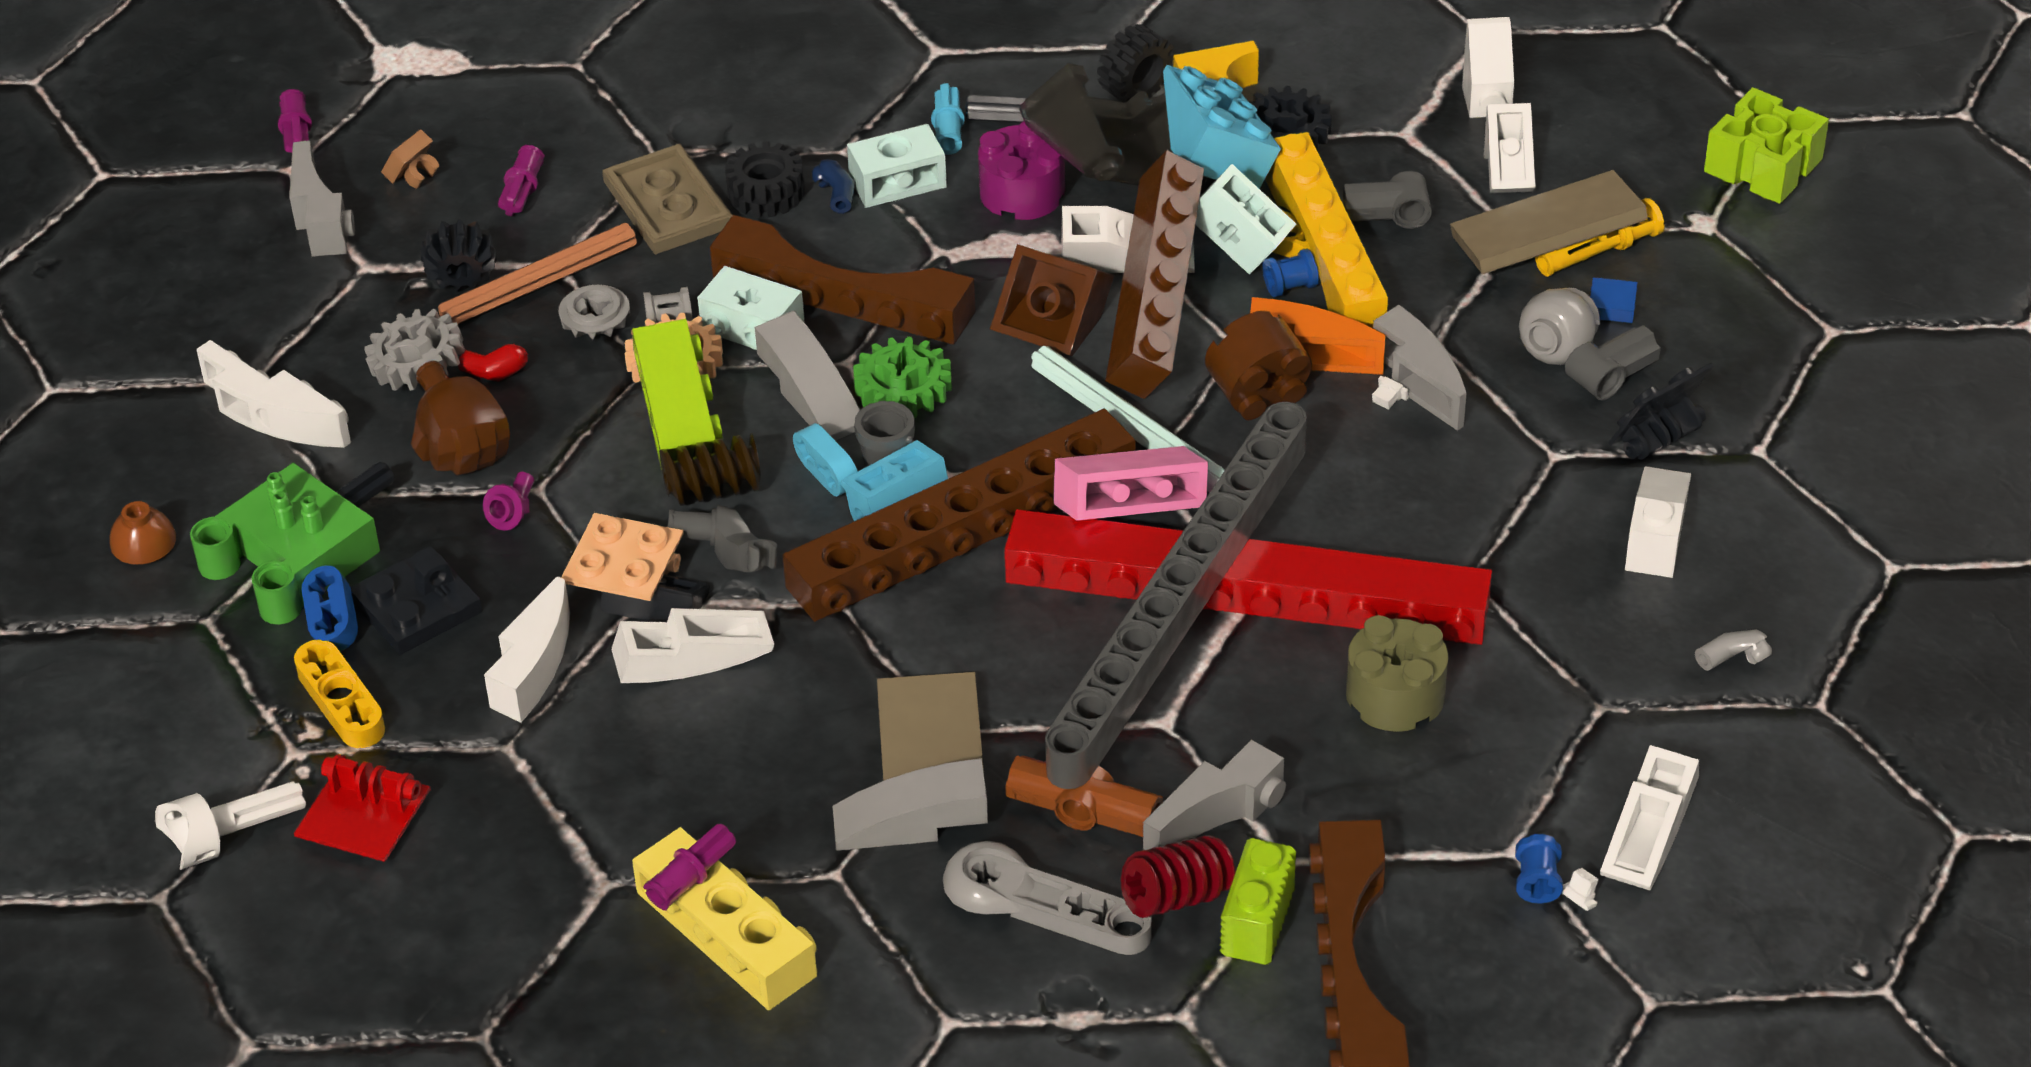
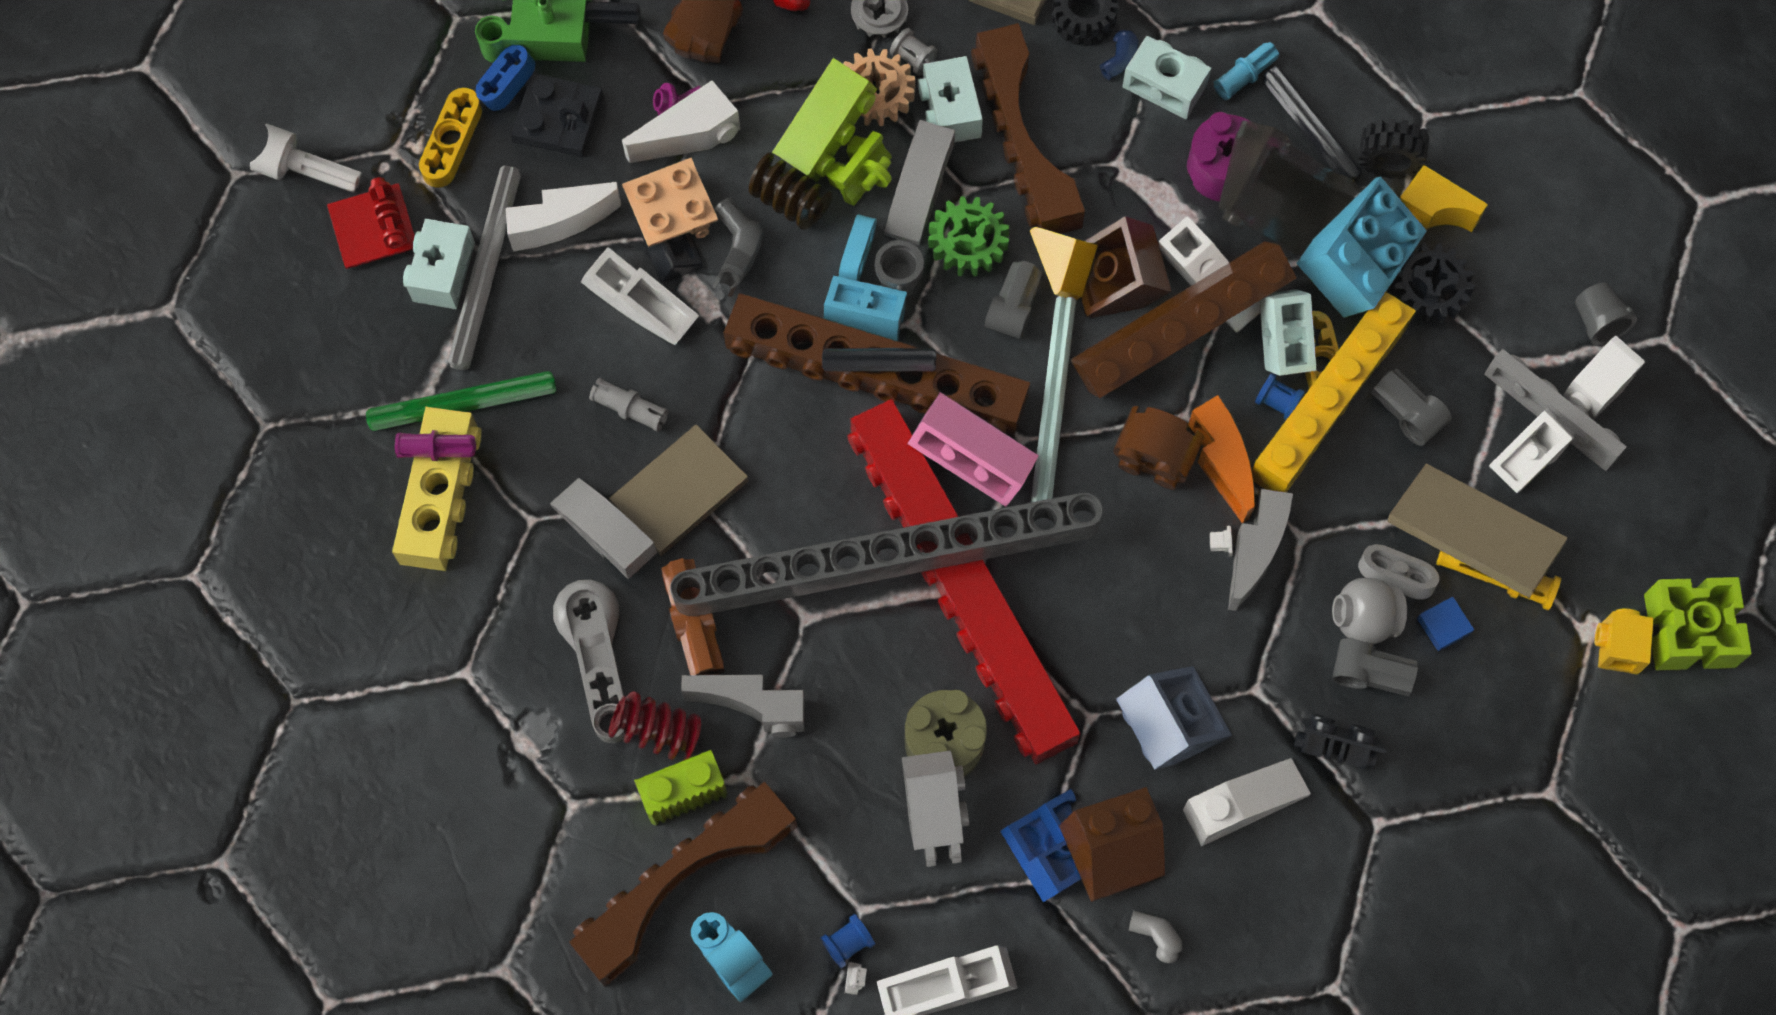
camera: 50 degrees right, 25 degrees up
none -> green axle [366,371,556,431]
none -> light aqua brick [403,219,475,309]
none -> light grey axle [448,165,521,371]
none -> light grey pin [589,378,669,432]
none -> white slope [622,81,740,163]
none -> medium azure piece [691,912,773,1002]
none -> black axle [822,348,937,371]
none -> lime hips [826,131,892,206]
none -> light grey hinge [902,751,969,867]
none -> dark grey piece [984,260,1043,340]
none -> blue slope [1000,789,1081,902]
none -> yellow slope [1030,227,1098,300]
none -> reddish brown slope [1059,787,1165,902]
none -> sand blue slope [1116,666,1232,770]
none -> light grey plate [1358,544,1439,599]
none -> light grey plate [1484,349,1627,471]
none -> dark grey piece [1575,282,1637,345]
none -> yellow brick [1594,609,1653,675]

